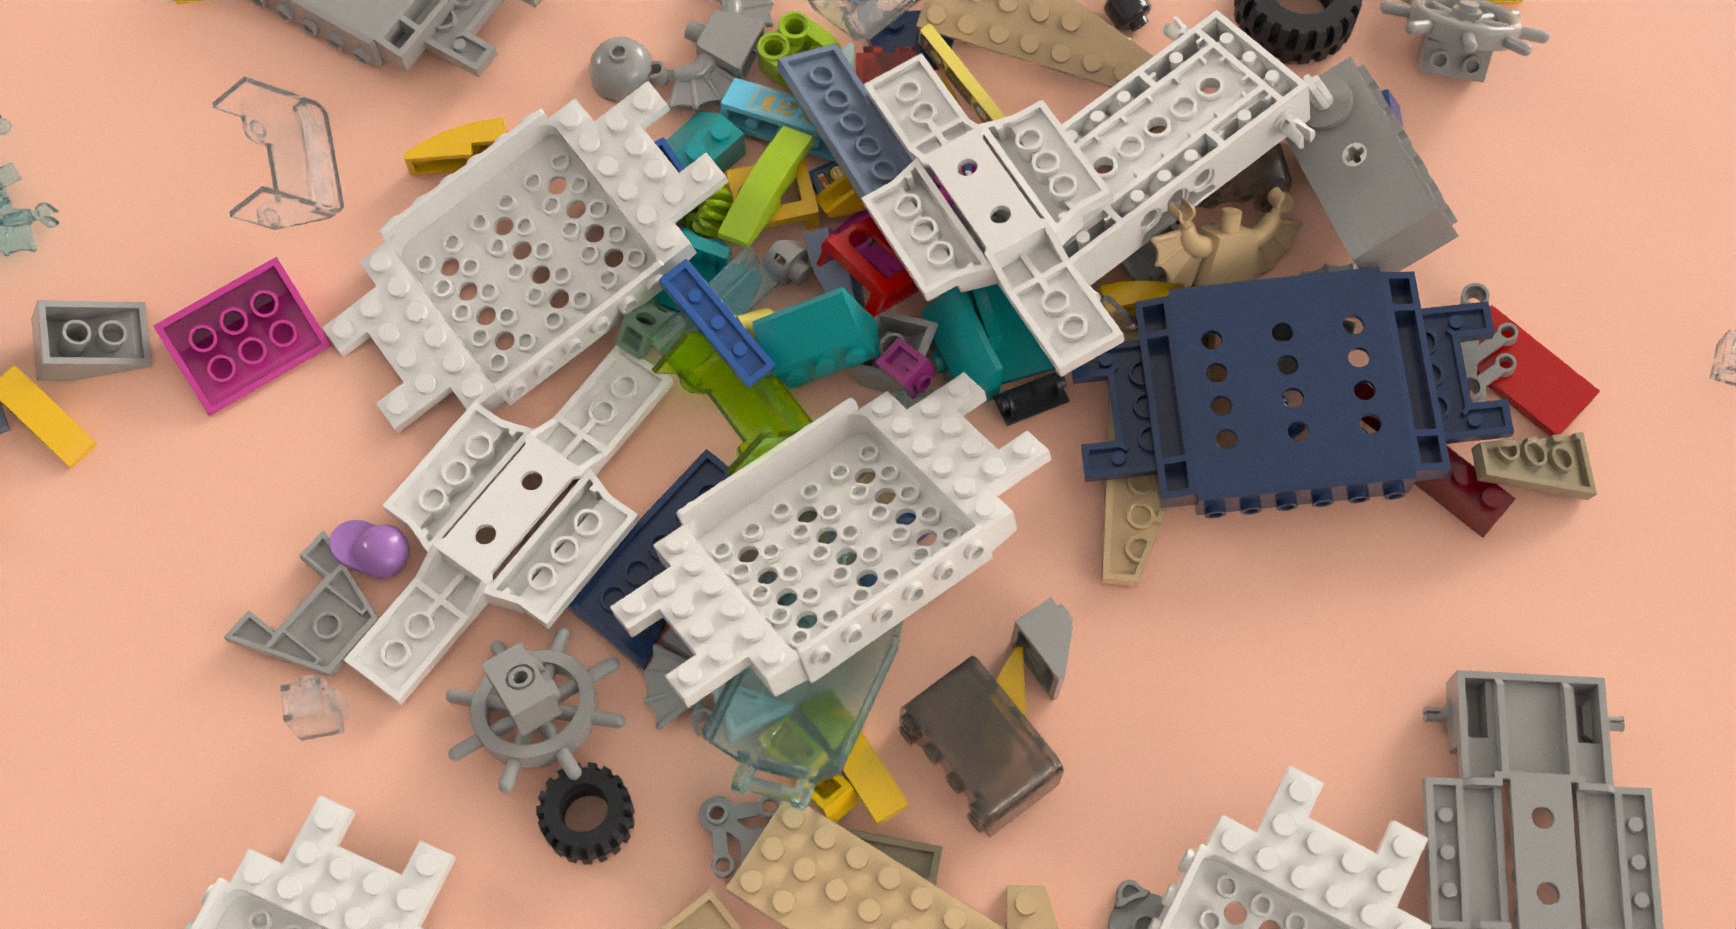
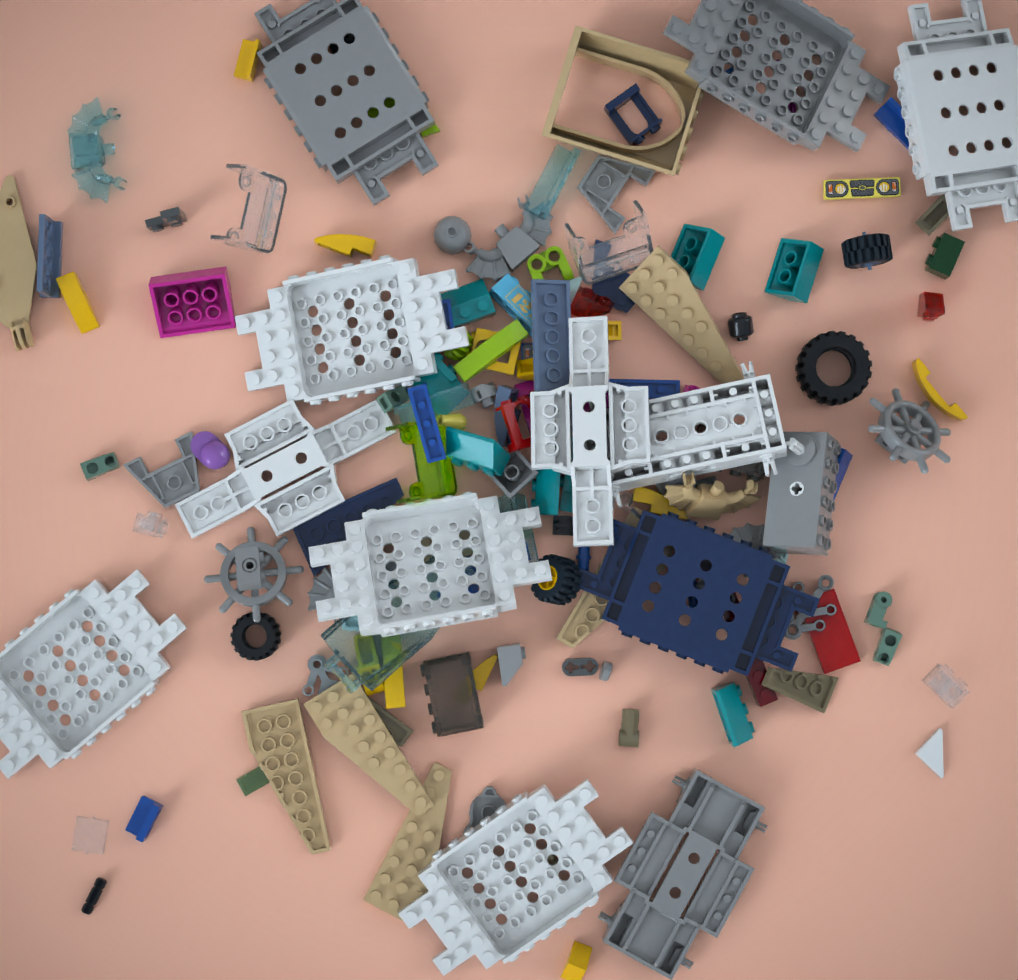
camera: 30 degrees right, 20 degrees up
light grey slope [31,300,152,381] -> none
magenta bracket [875,337,936,399] -> none
light yellow tile [918,23,1006,123] -> none
none -> sand green leg [80,452,120,481]
none -> dark grey plate [145,207,187,232]
none -> black wheel [531,554,582,605]
none -> dark grey beam [562,658,599,676]
none -> blue pin [576,546,591,571]
none -> light grey tile [599,661,612,681]
none -> dark tan piece [619,709,639,748]
none -> teal slope [711,681,755,747]
none -> sand green leg [864,591,892,629]
none -> sand green leg [873,627,902,666]

